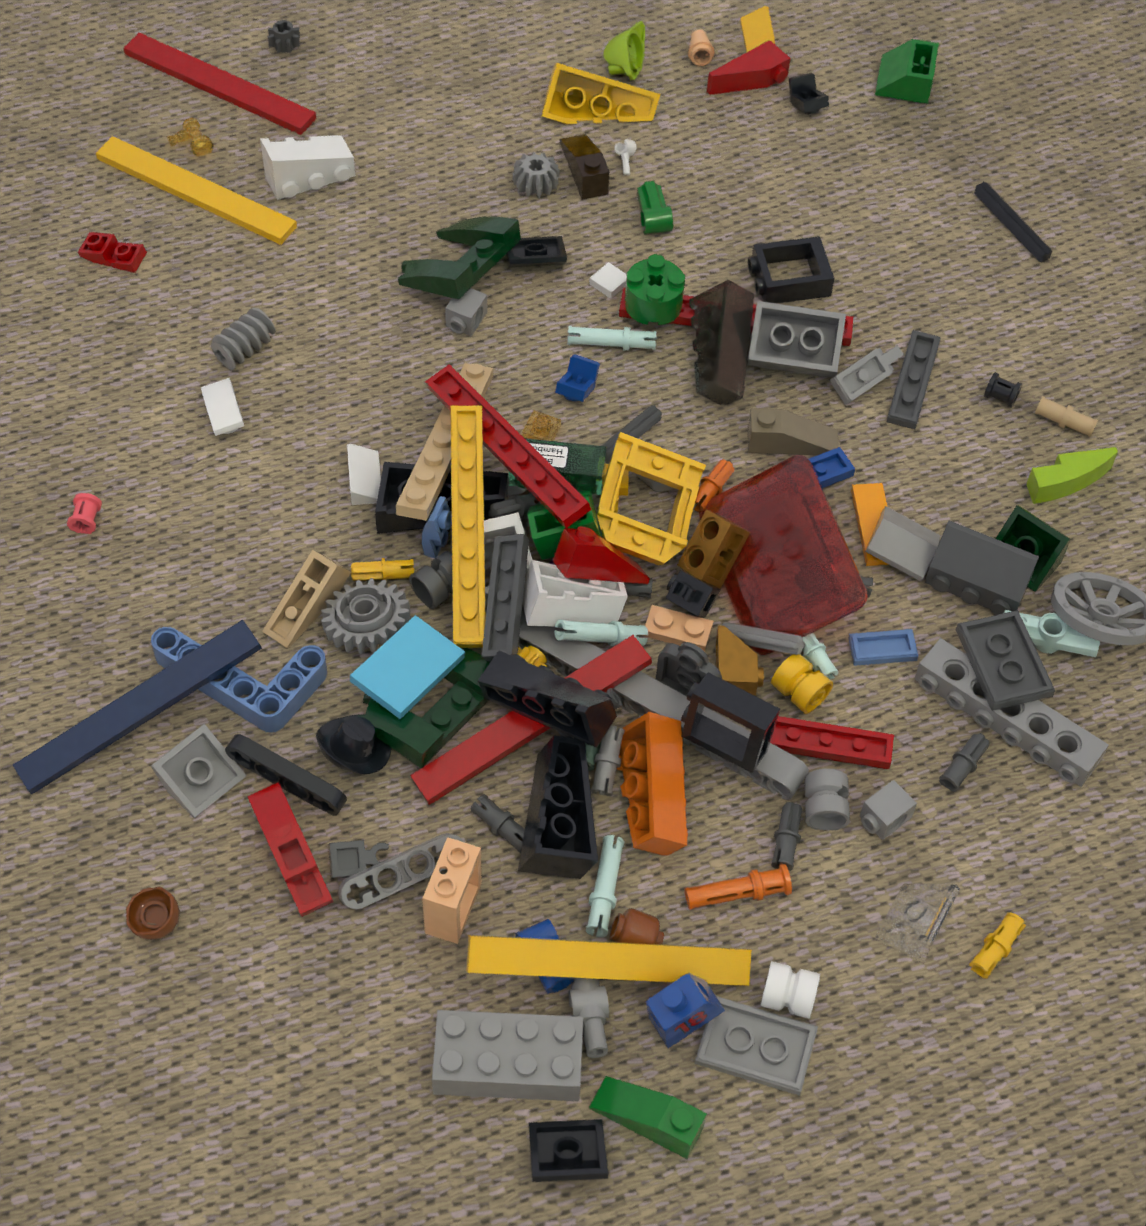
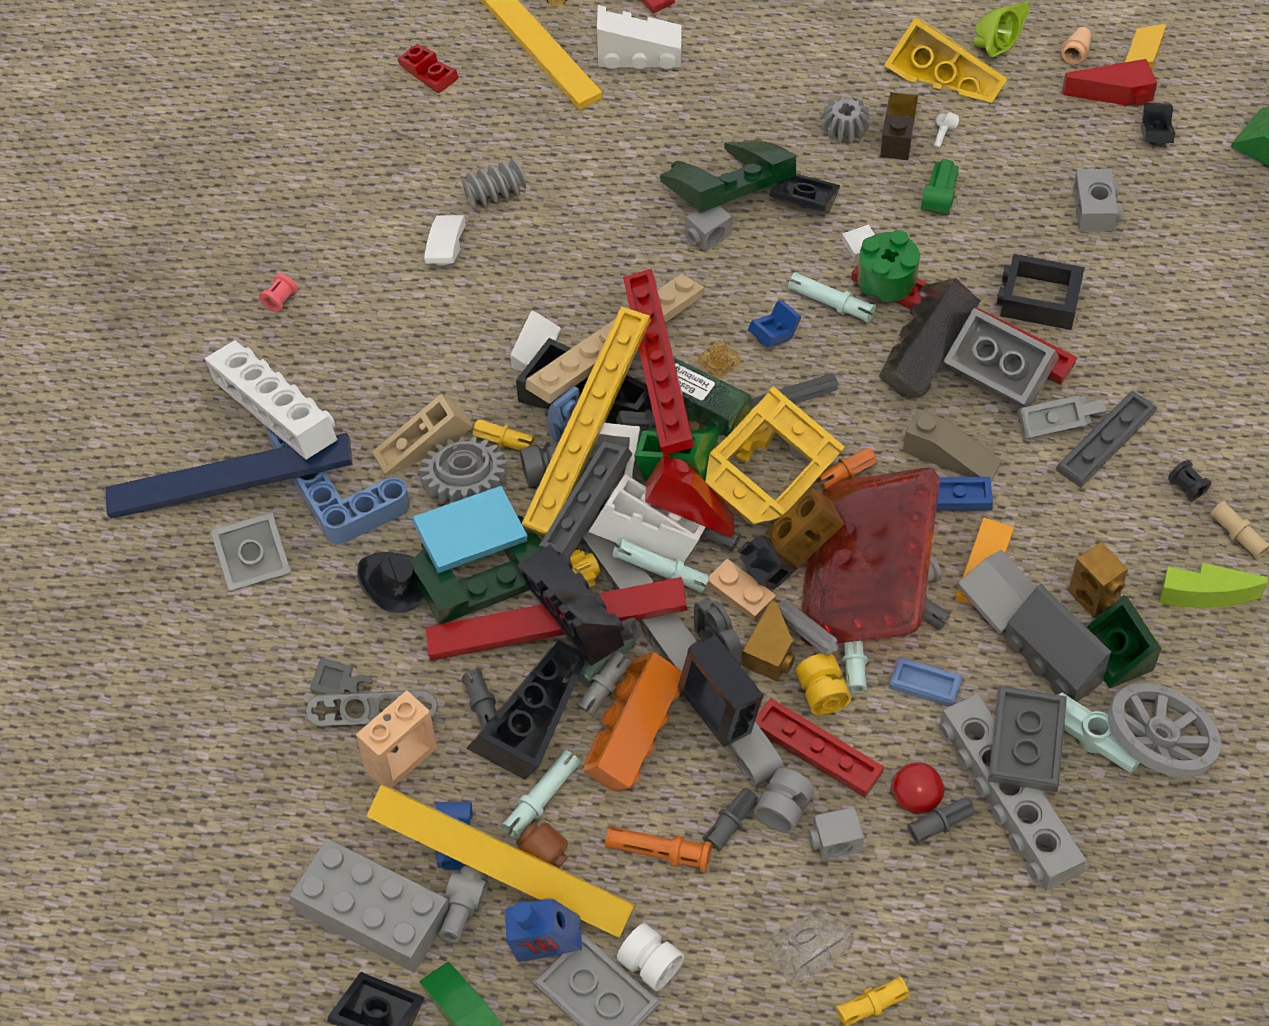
camera: 30 degrees right, 0 degrees up
dark orange hair [126,886,180,940] -> none
black beam [225,734,347,816] -> none
red slope [247,782,333,917] -> none
none -> white brick [204,340,337,460]
none -> red hair [890,762,945,814]
none -> pearl gold brick [1068,542,1128,618]
none -> light grey brick [1073,169,1122,232]

